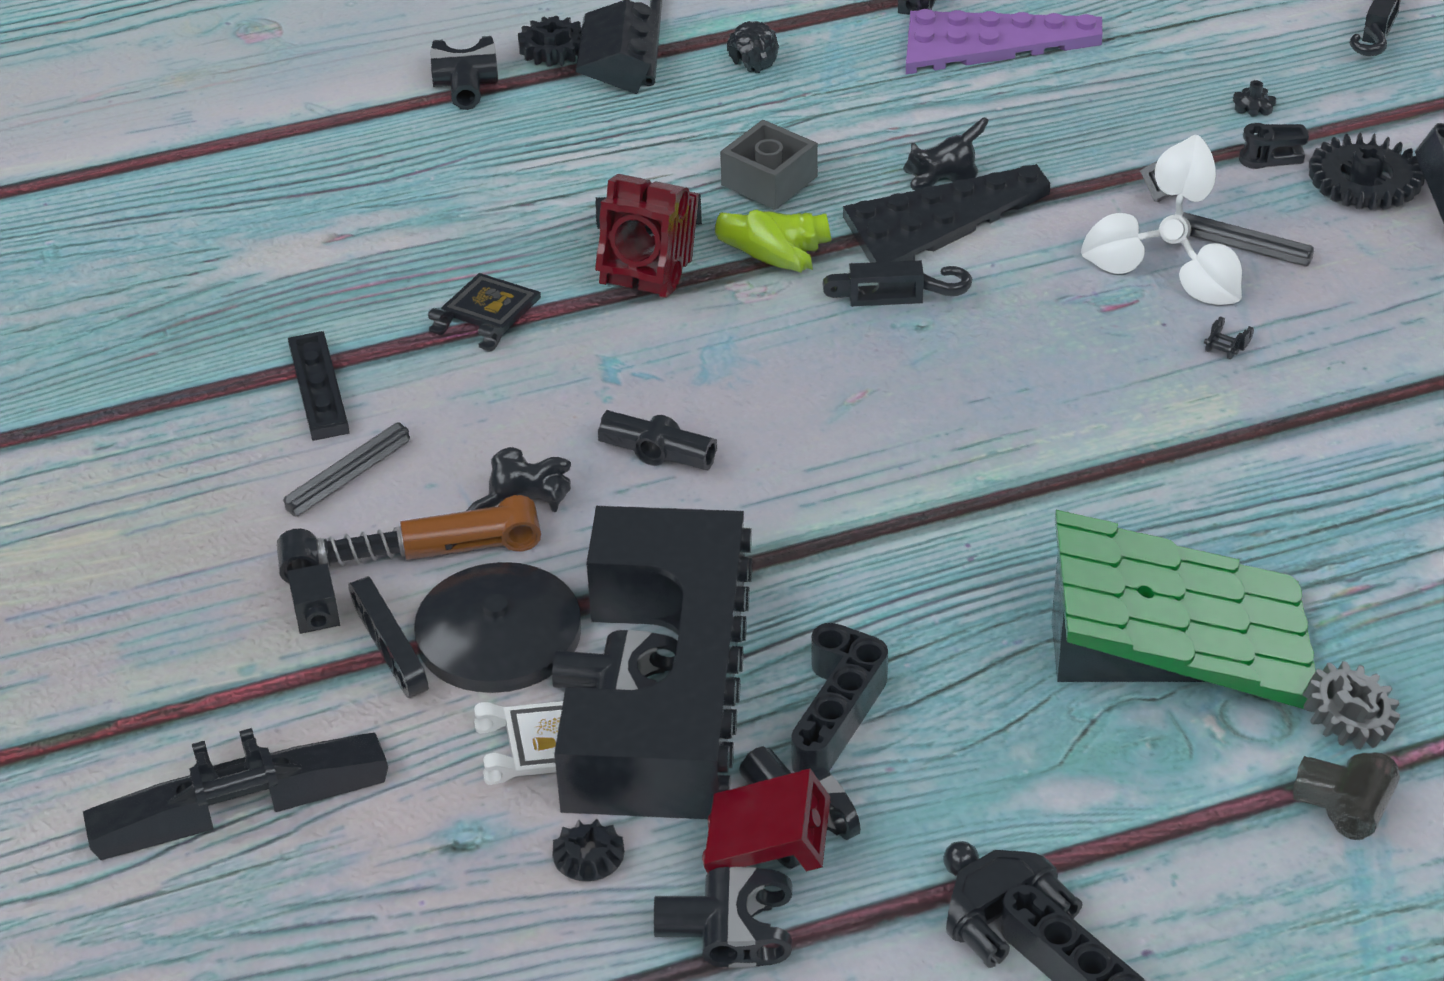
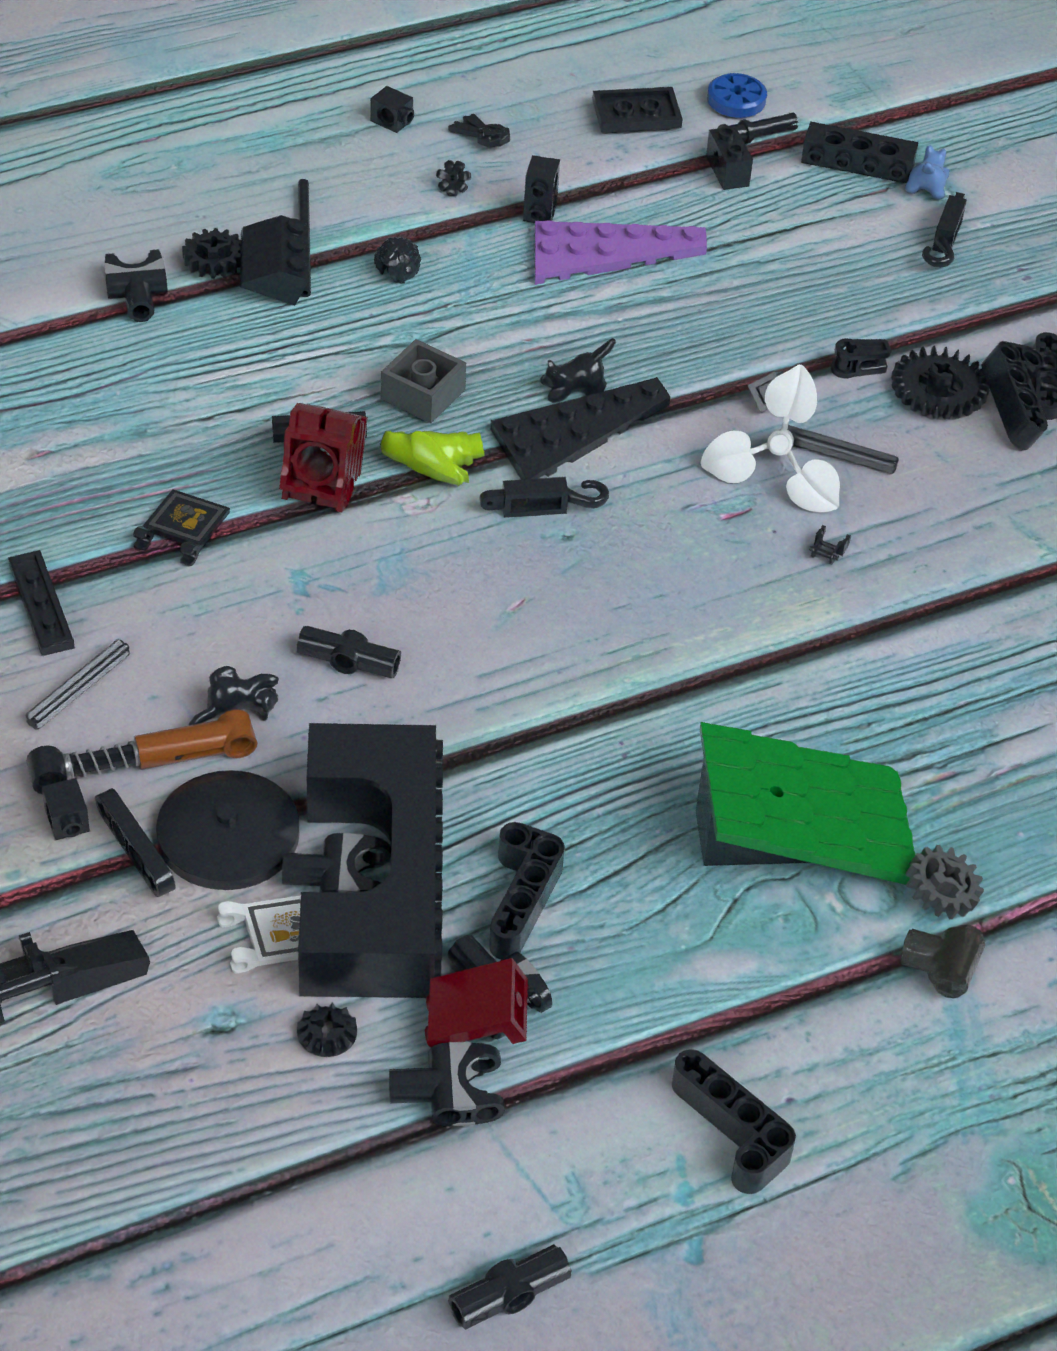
camera: 10 degrees left, 5 degrees up
black connector [943,841,1083,968] -> none
black plant [1233,80,1276,115] -> none

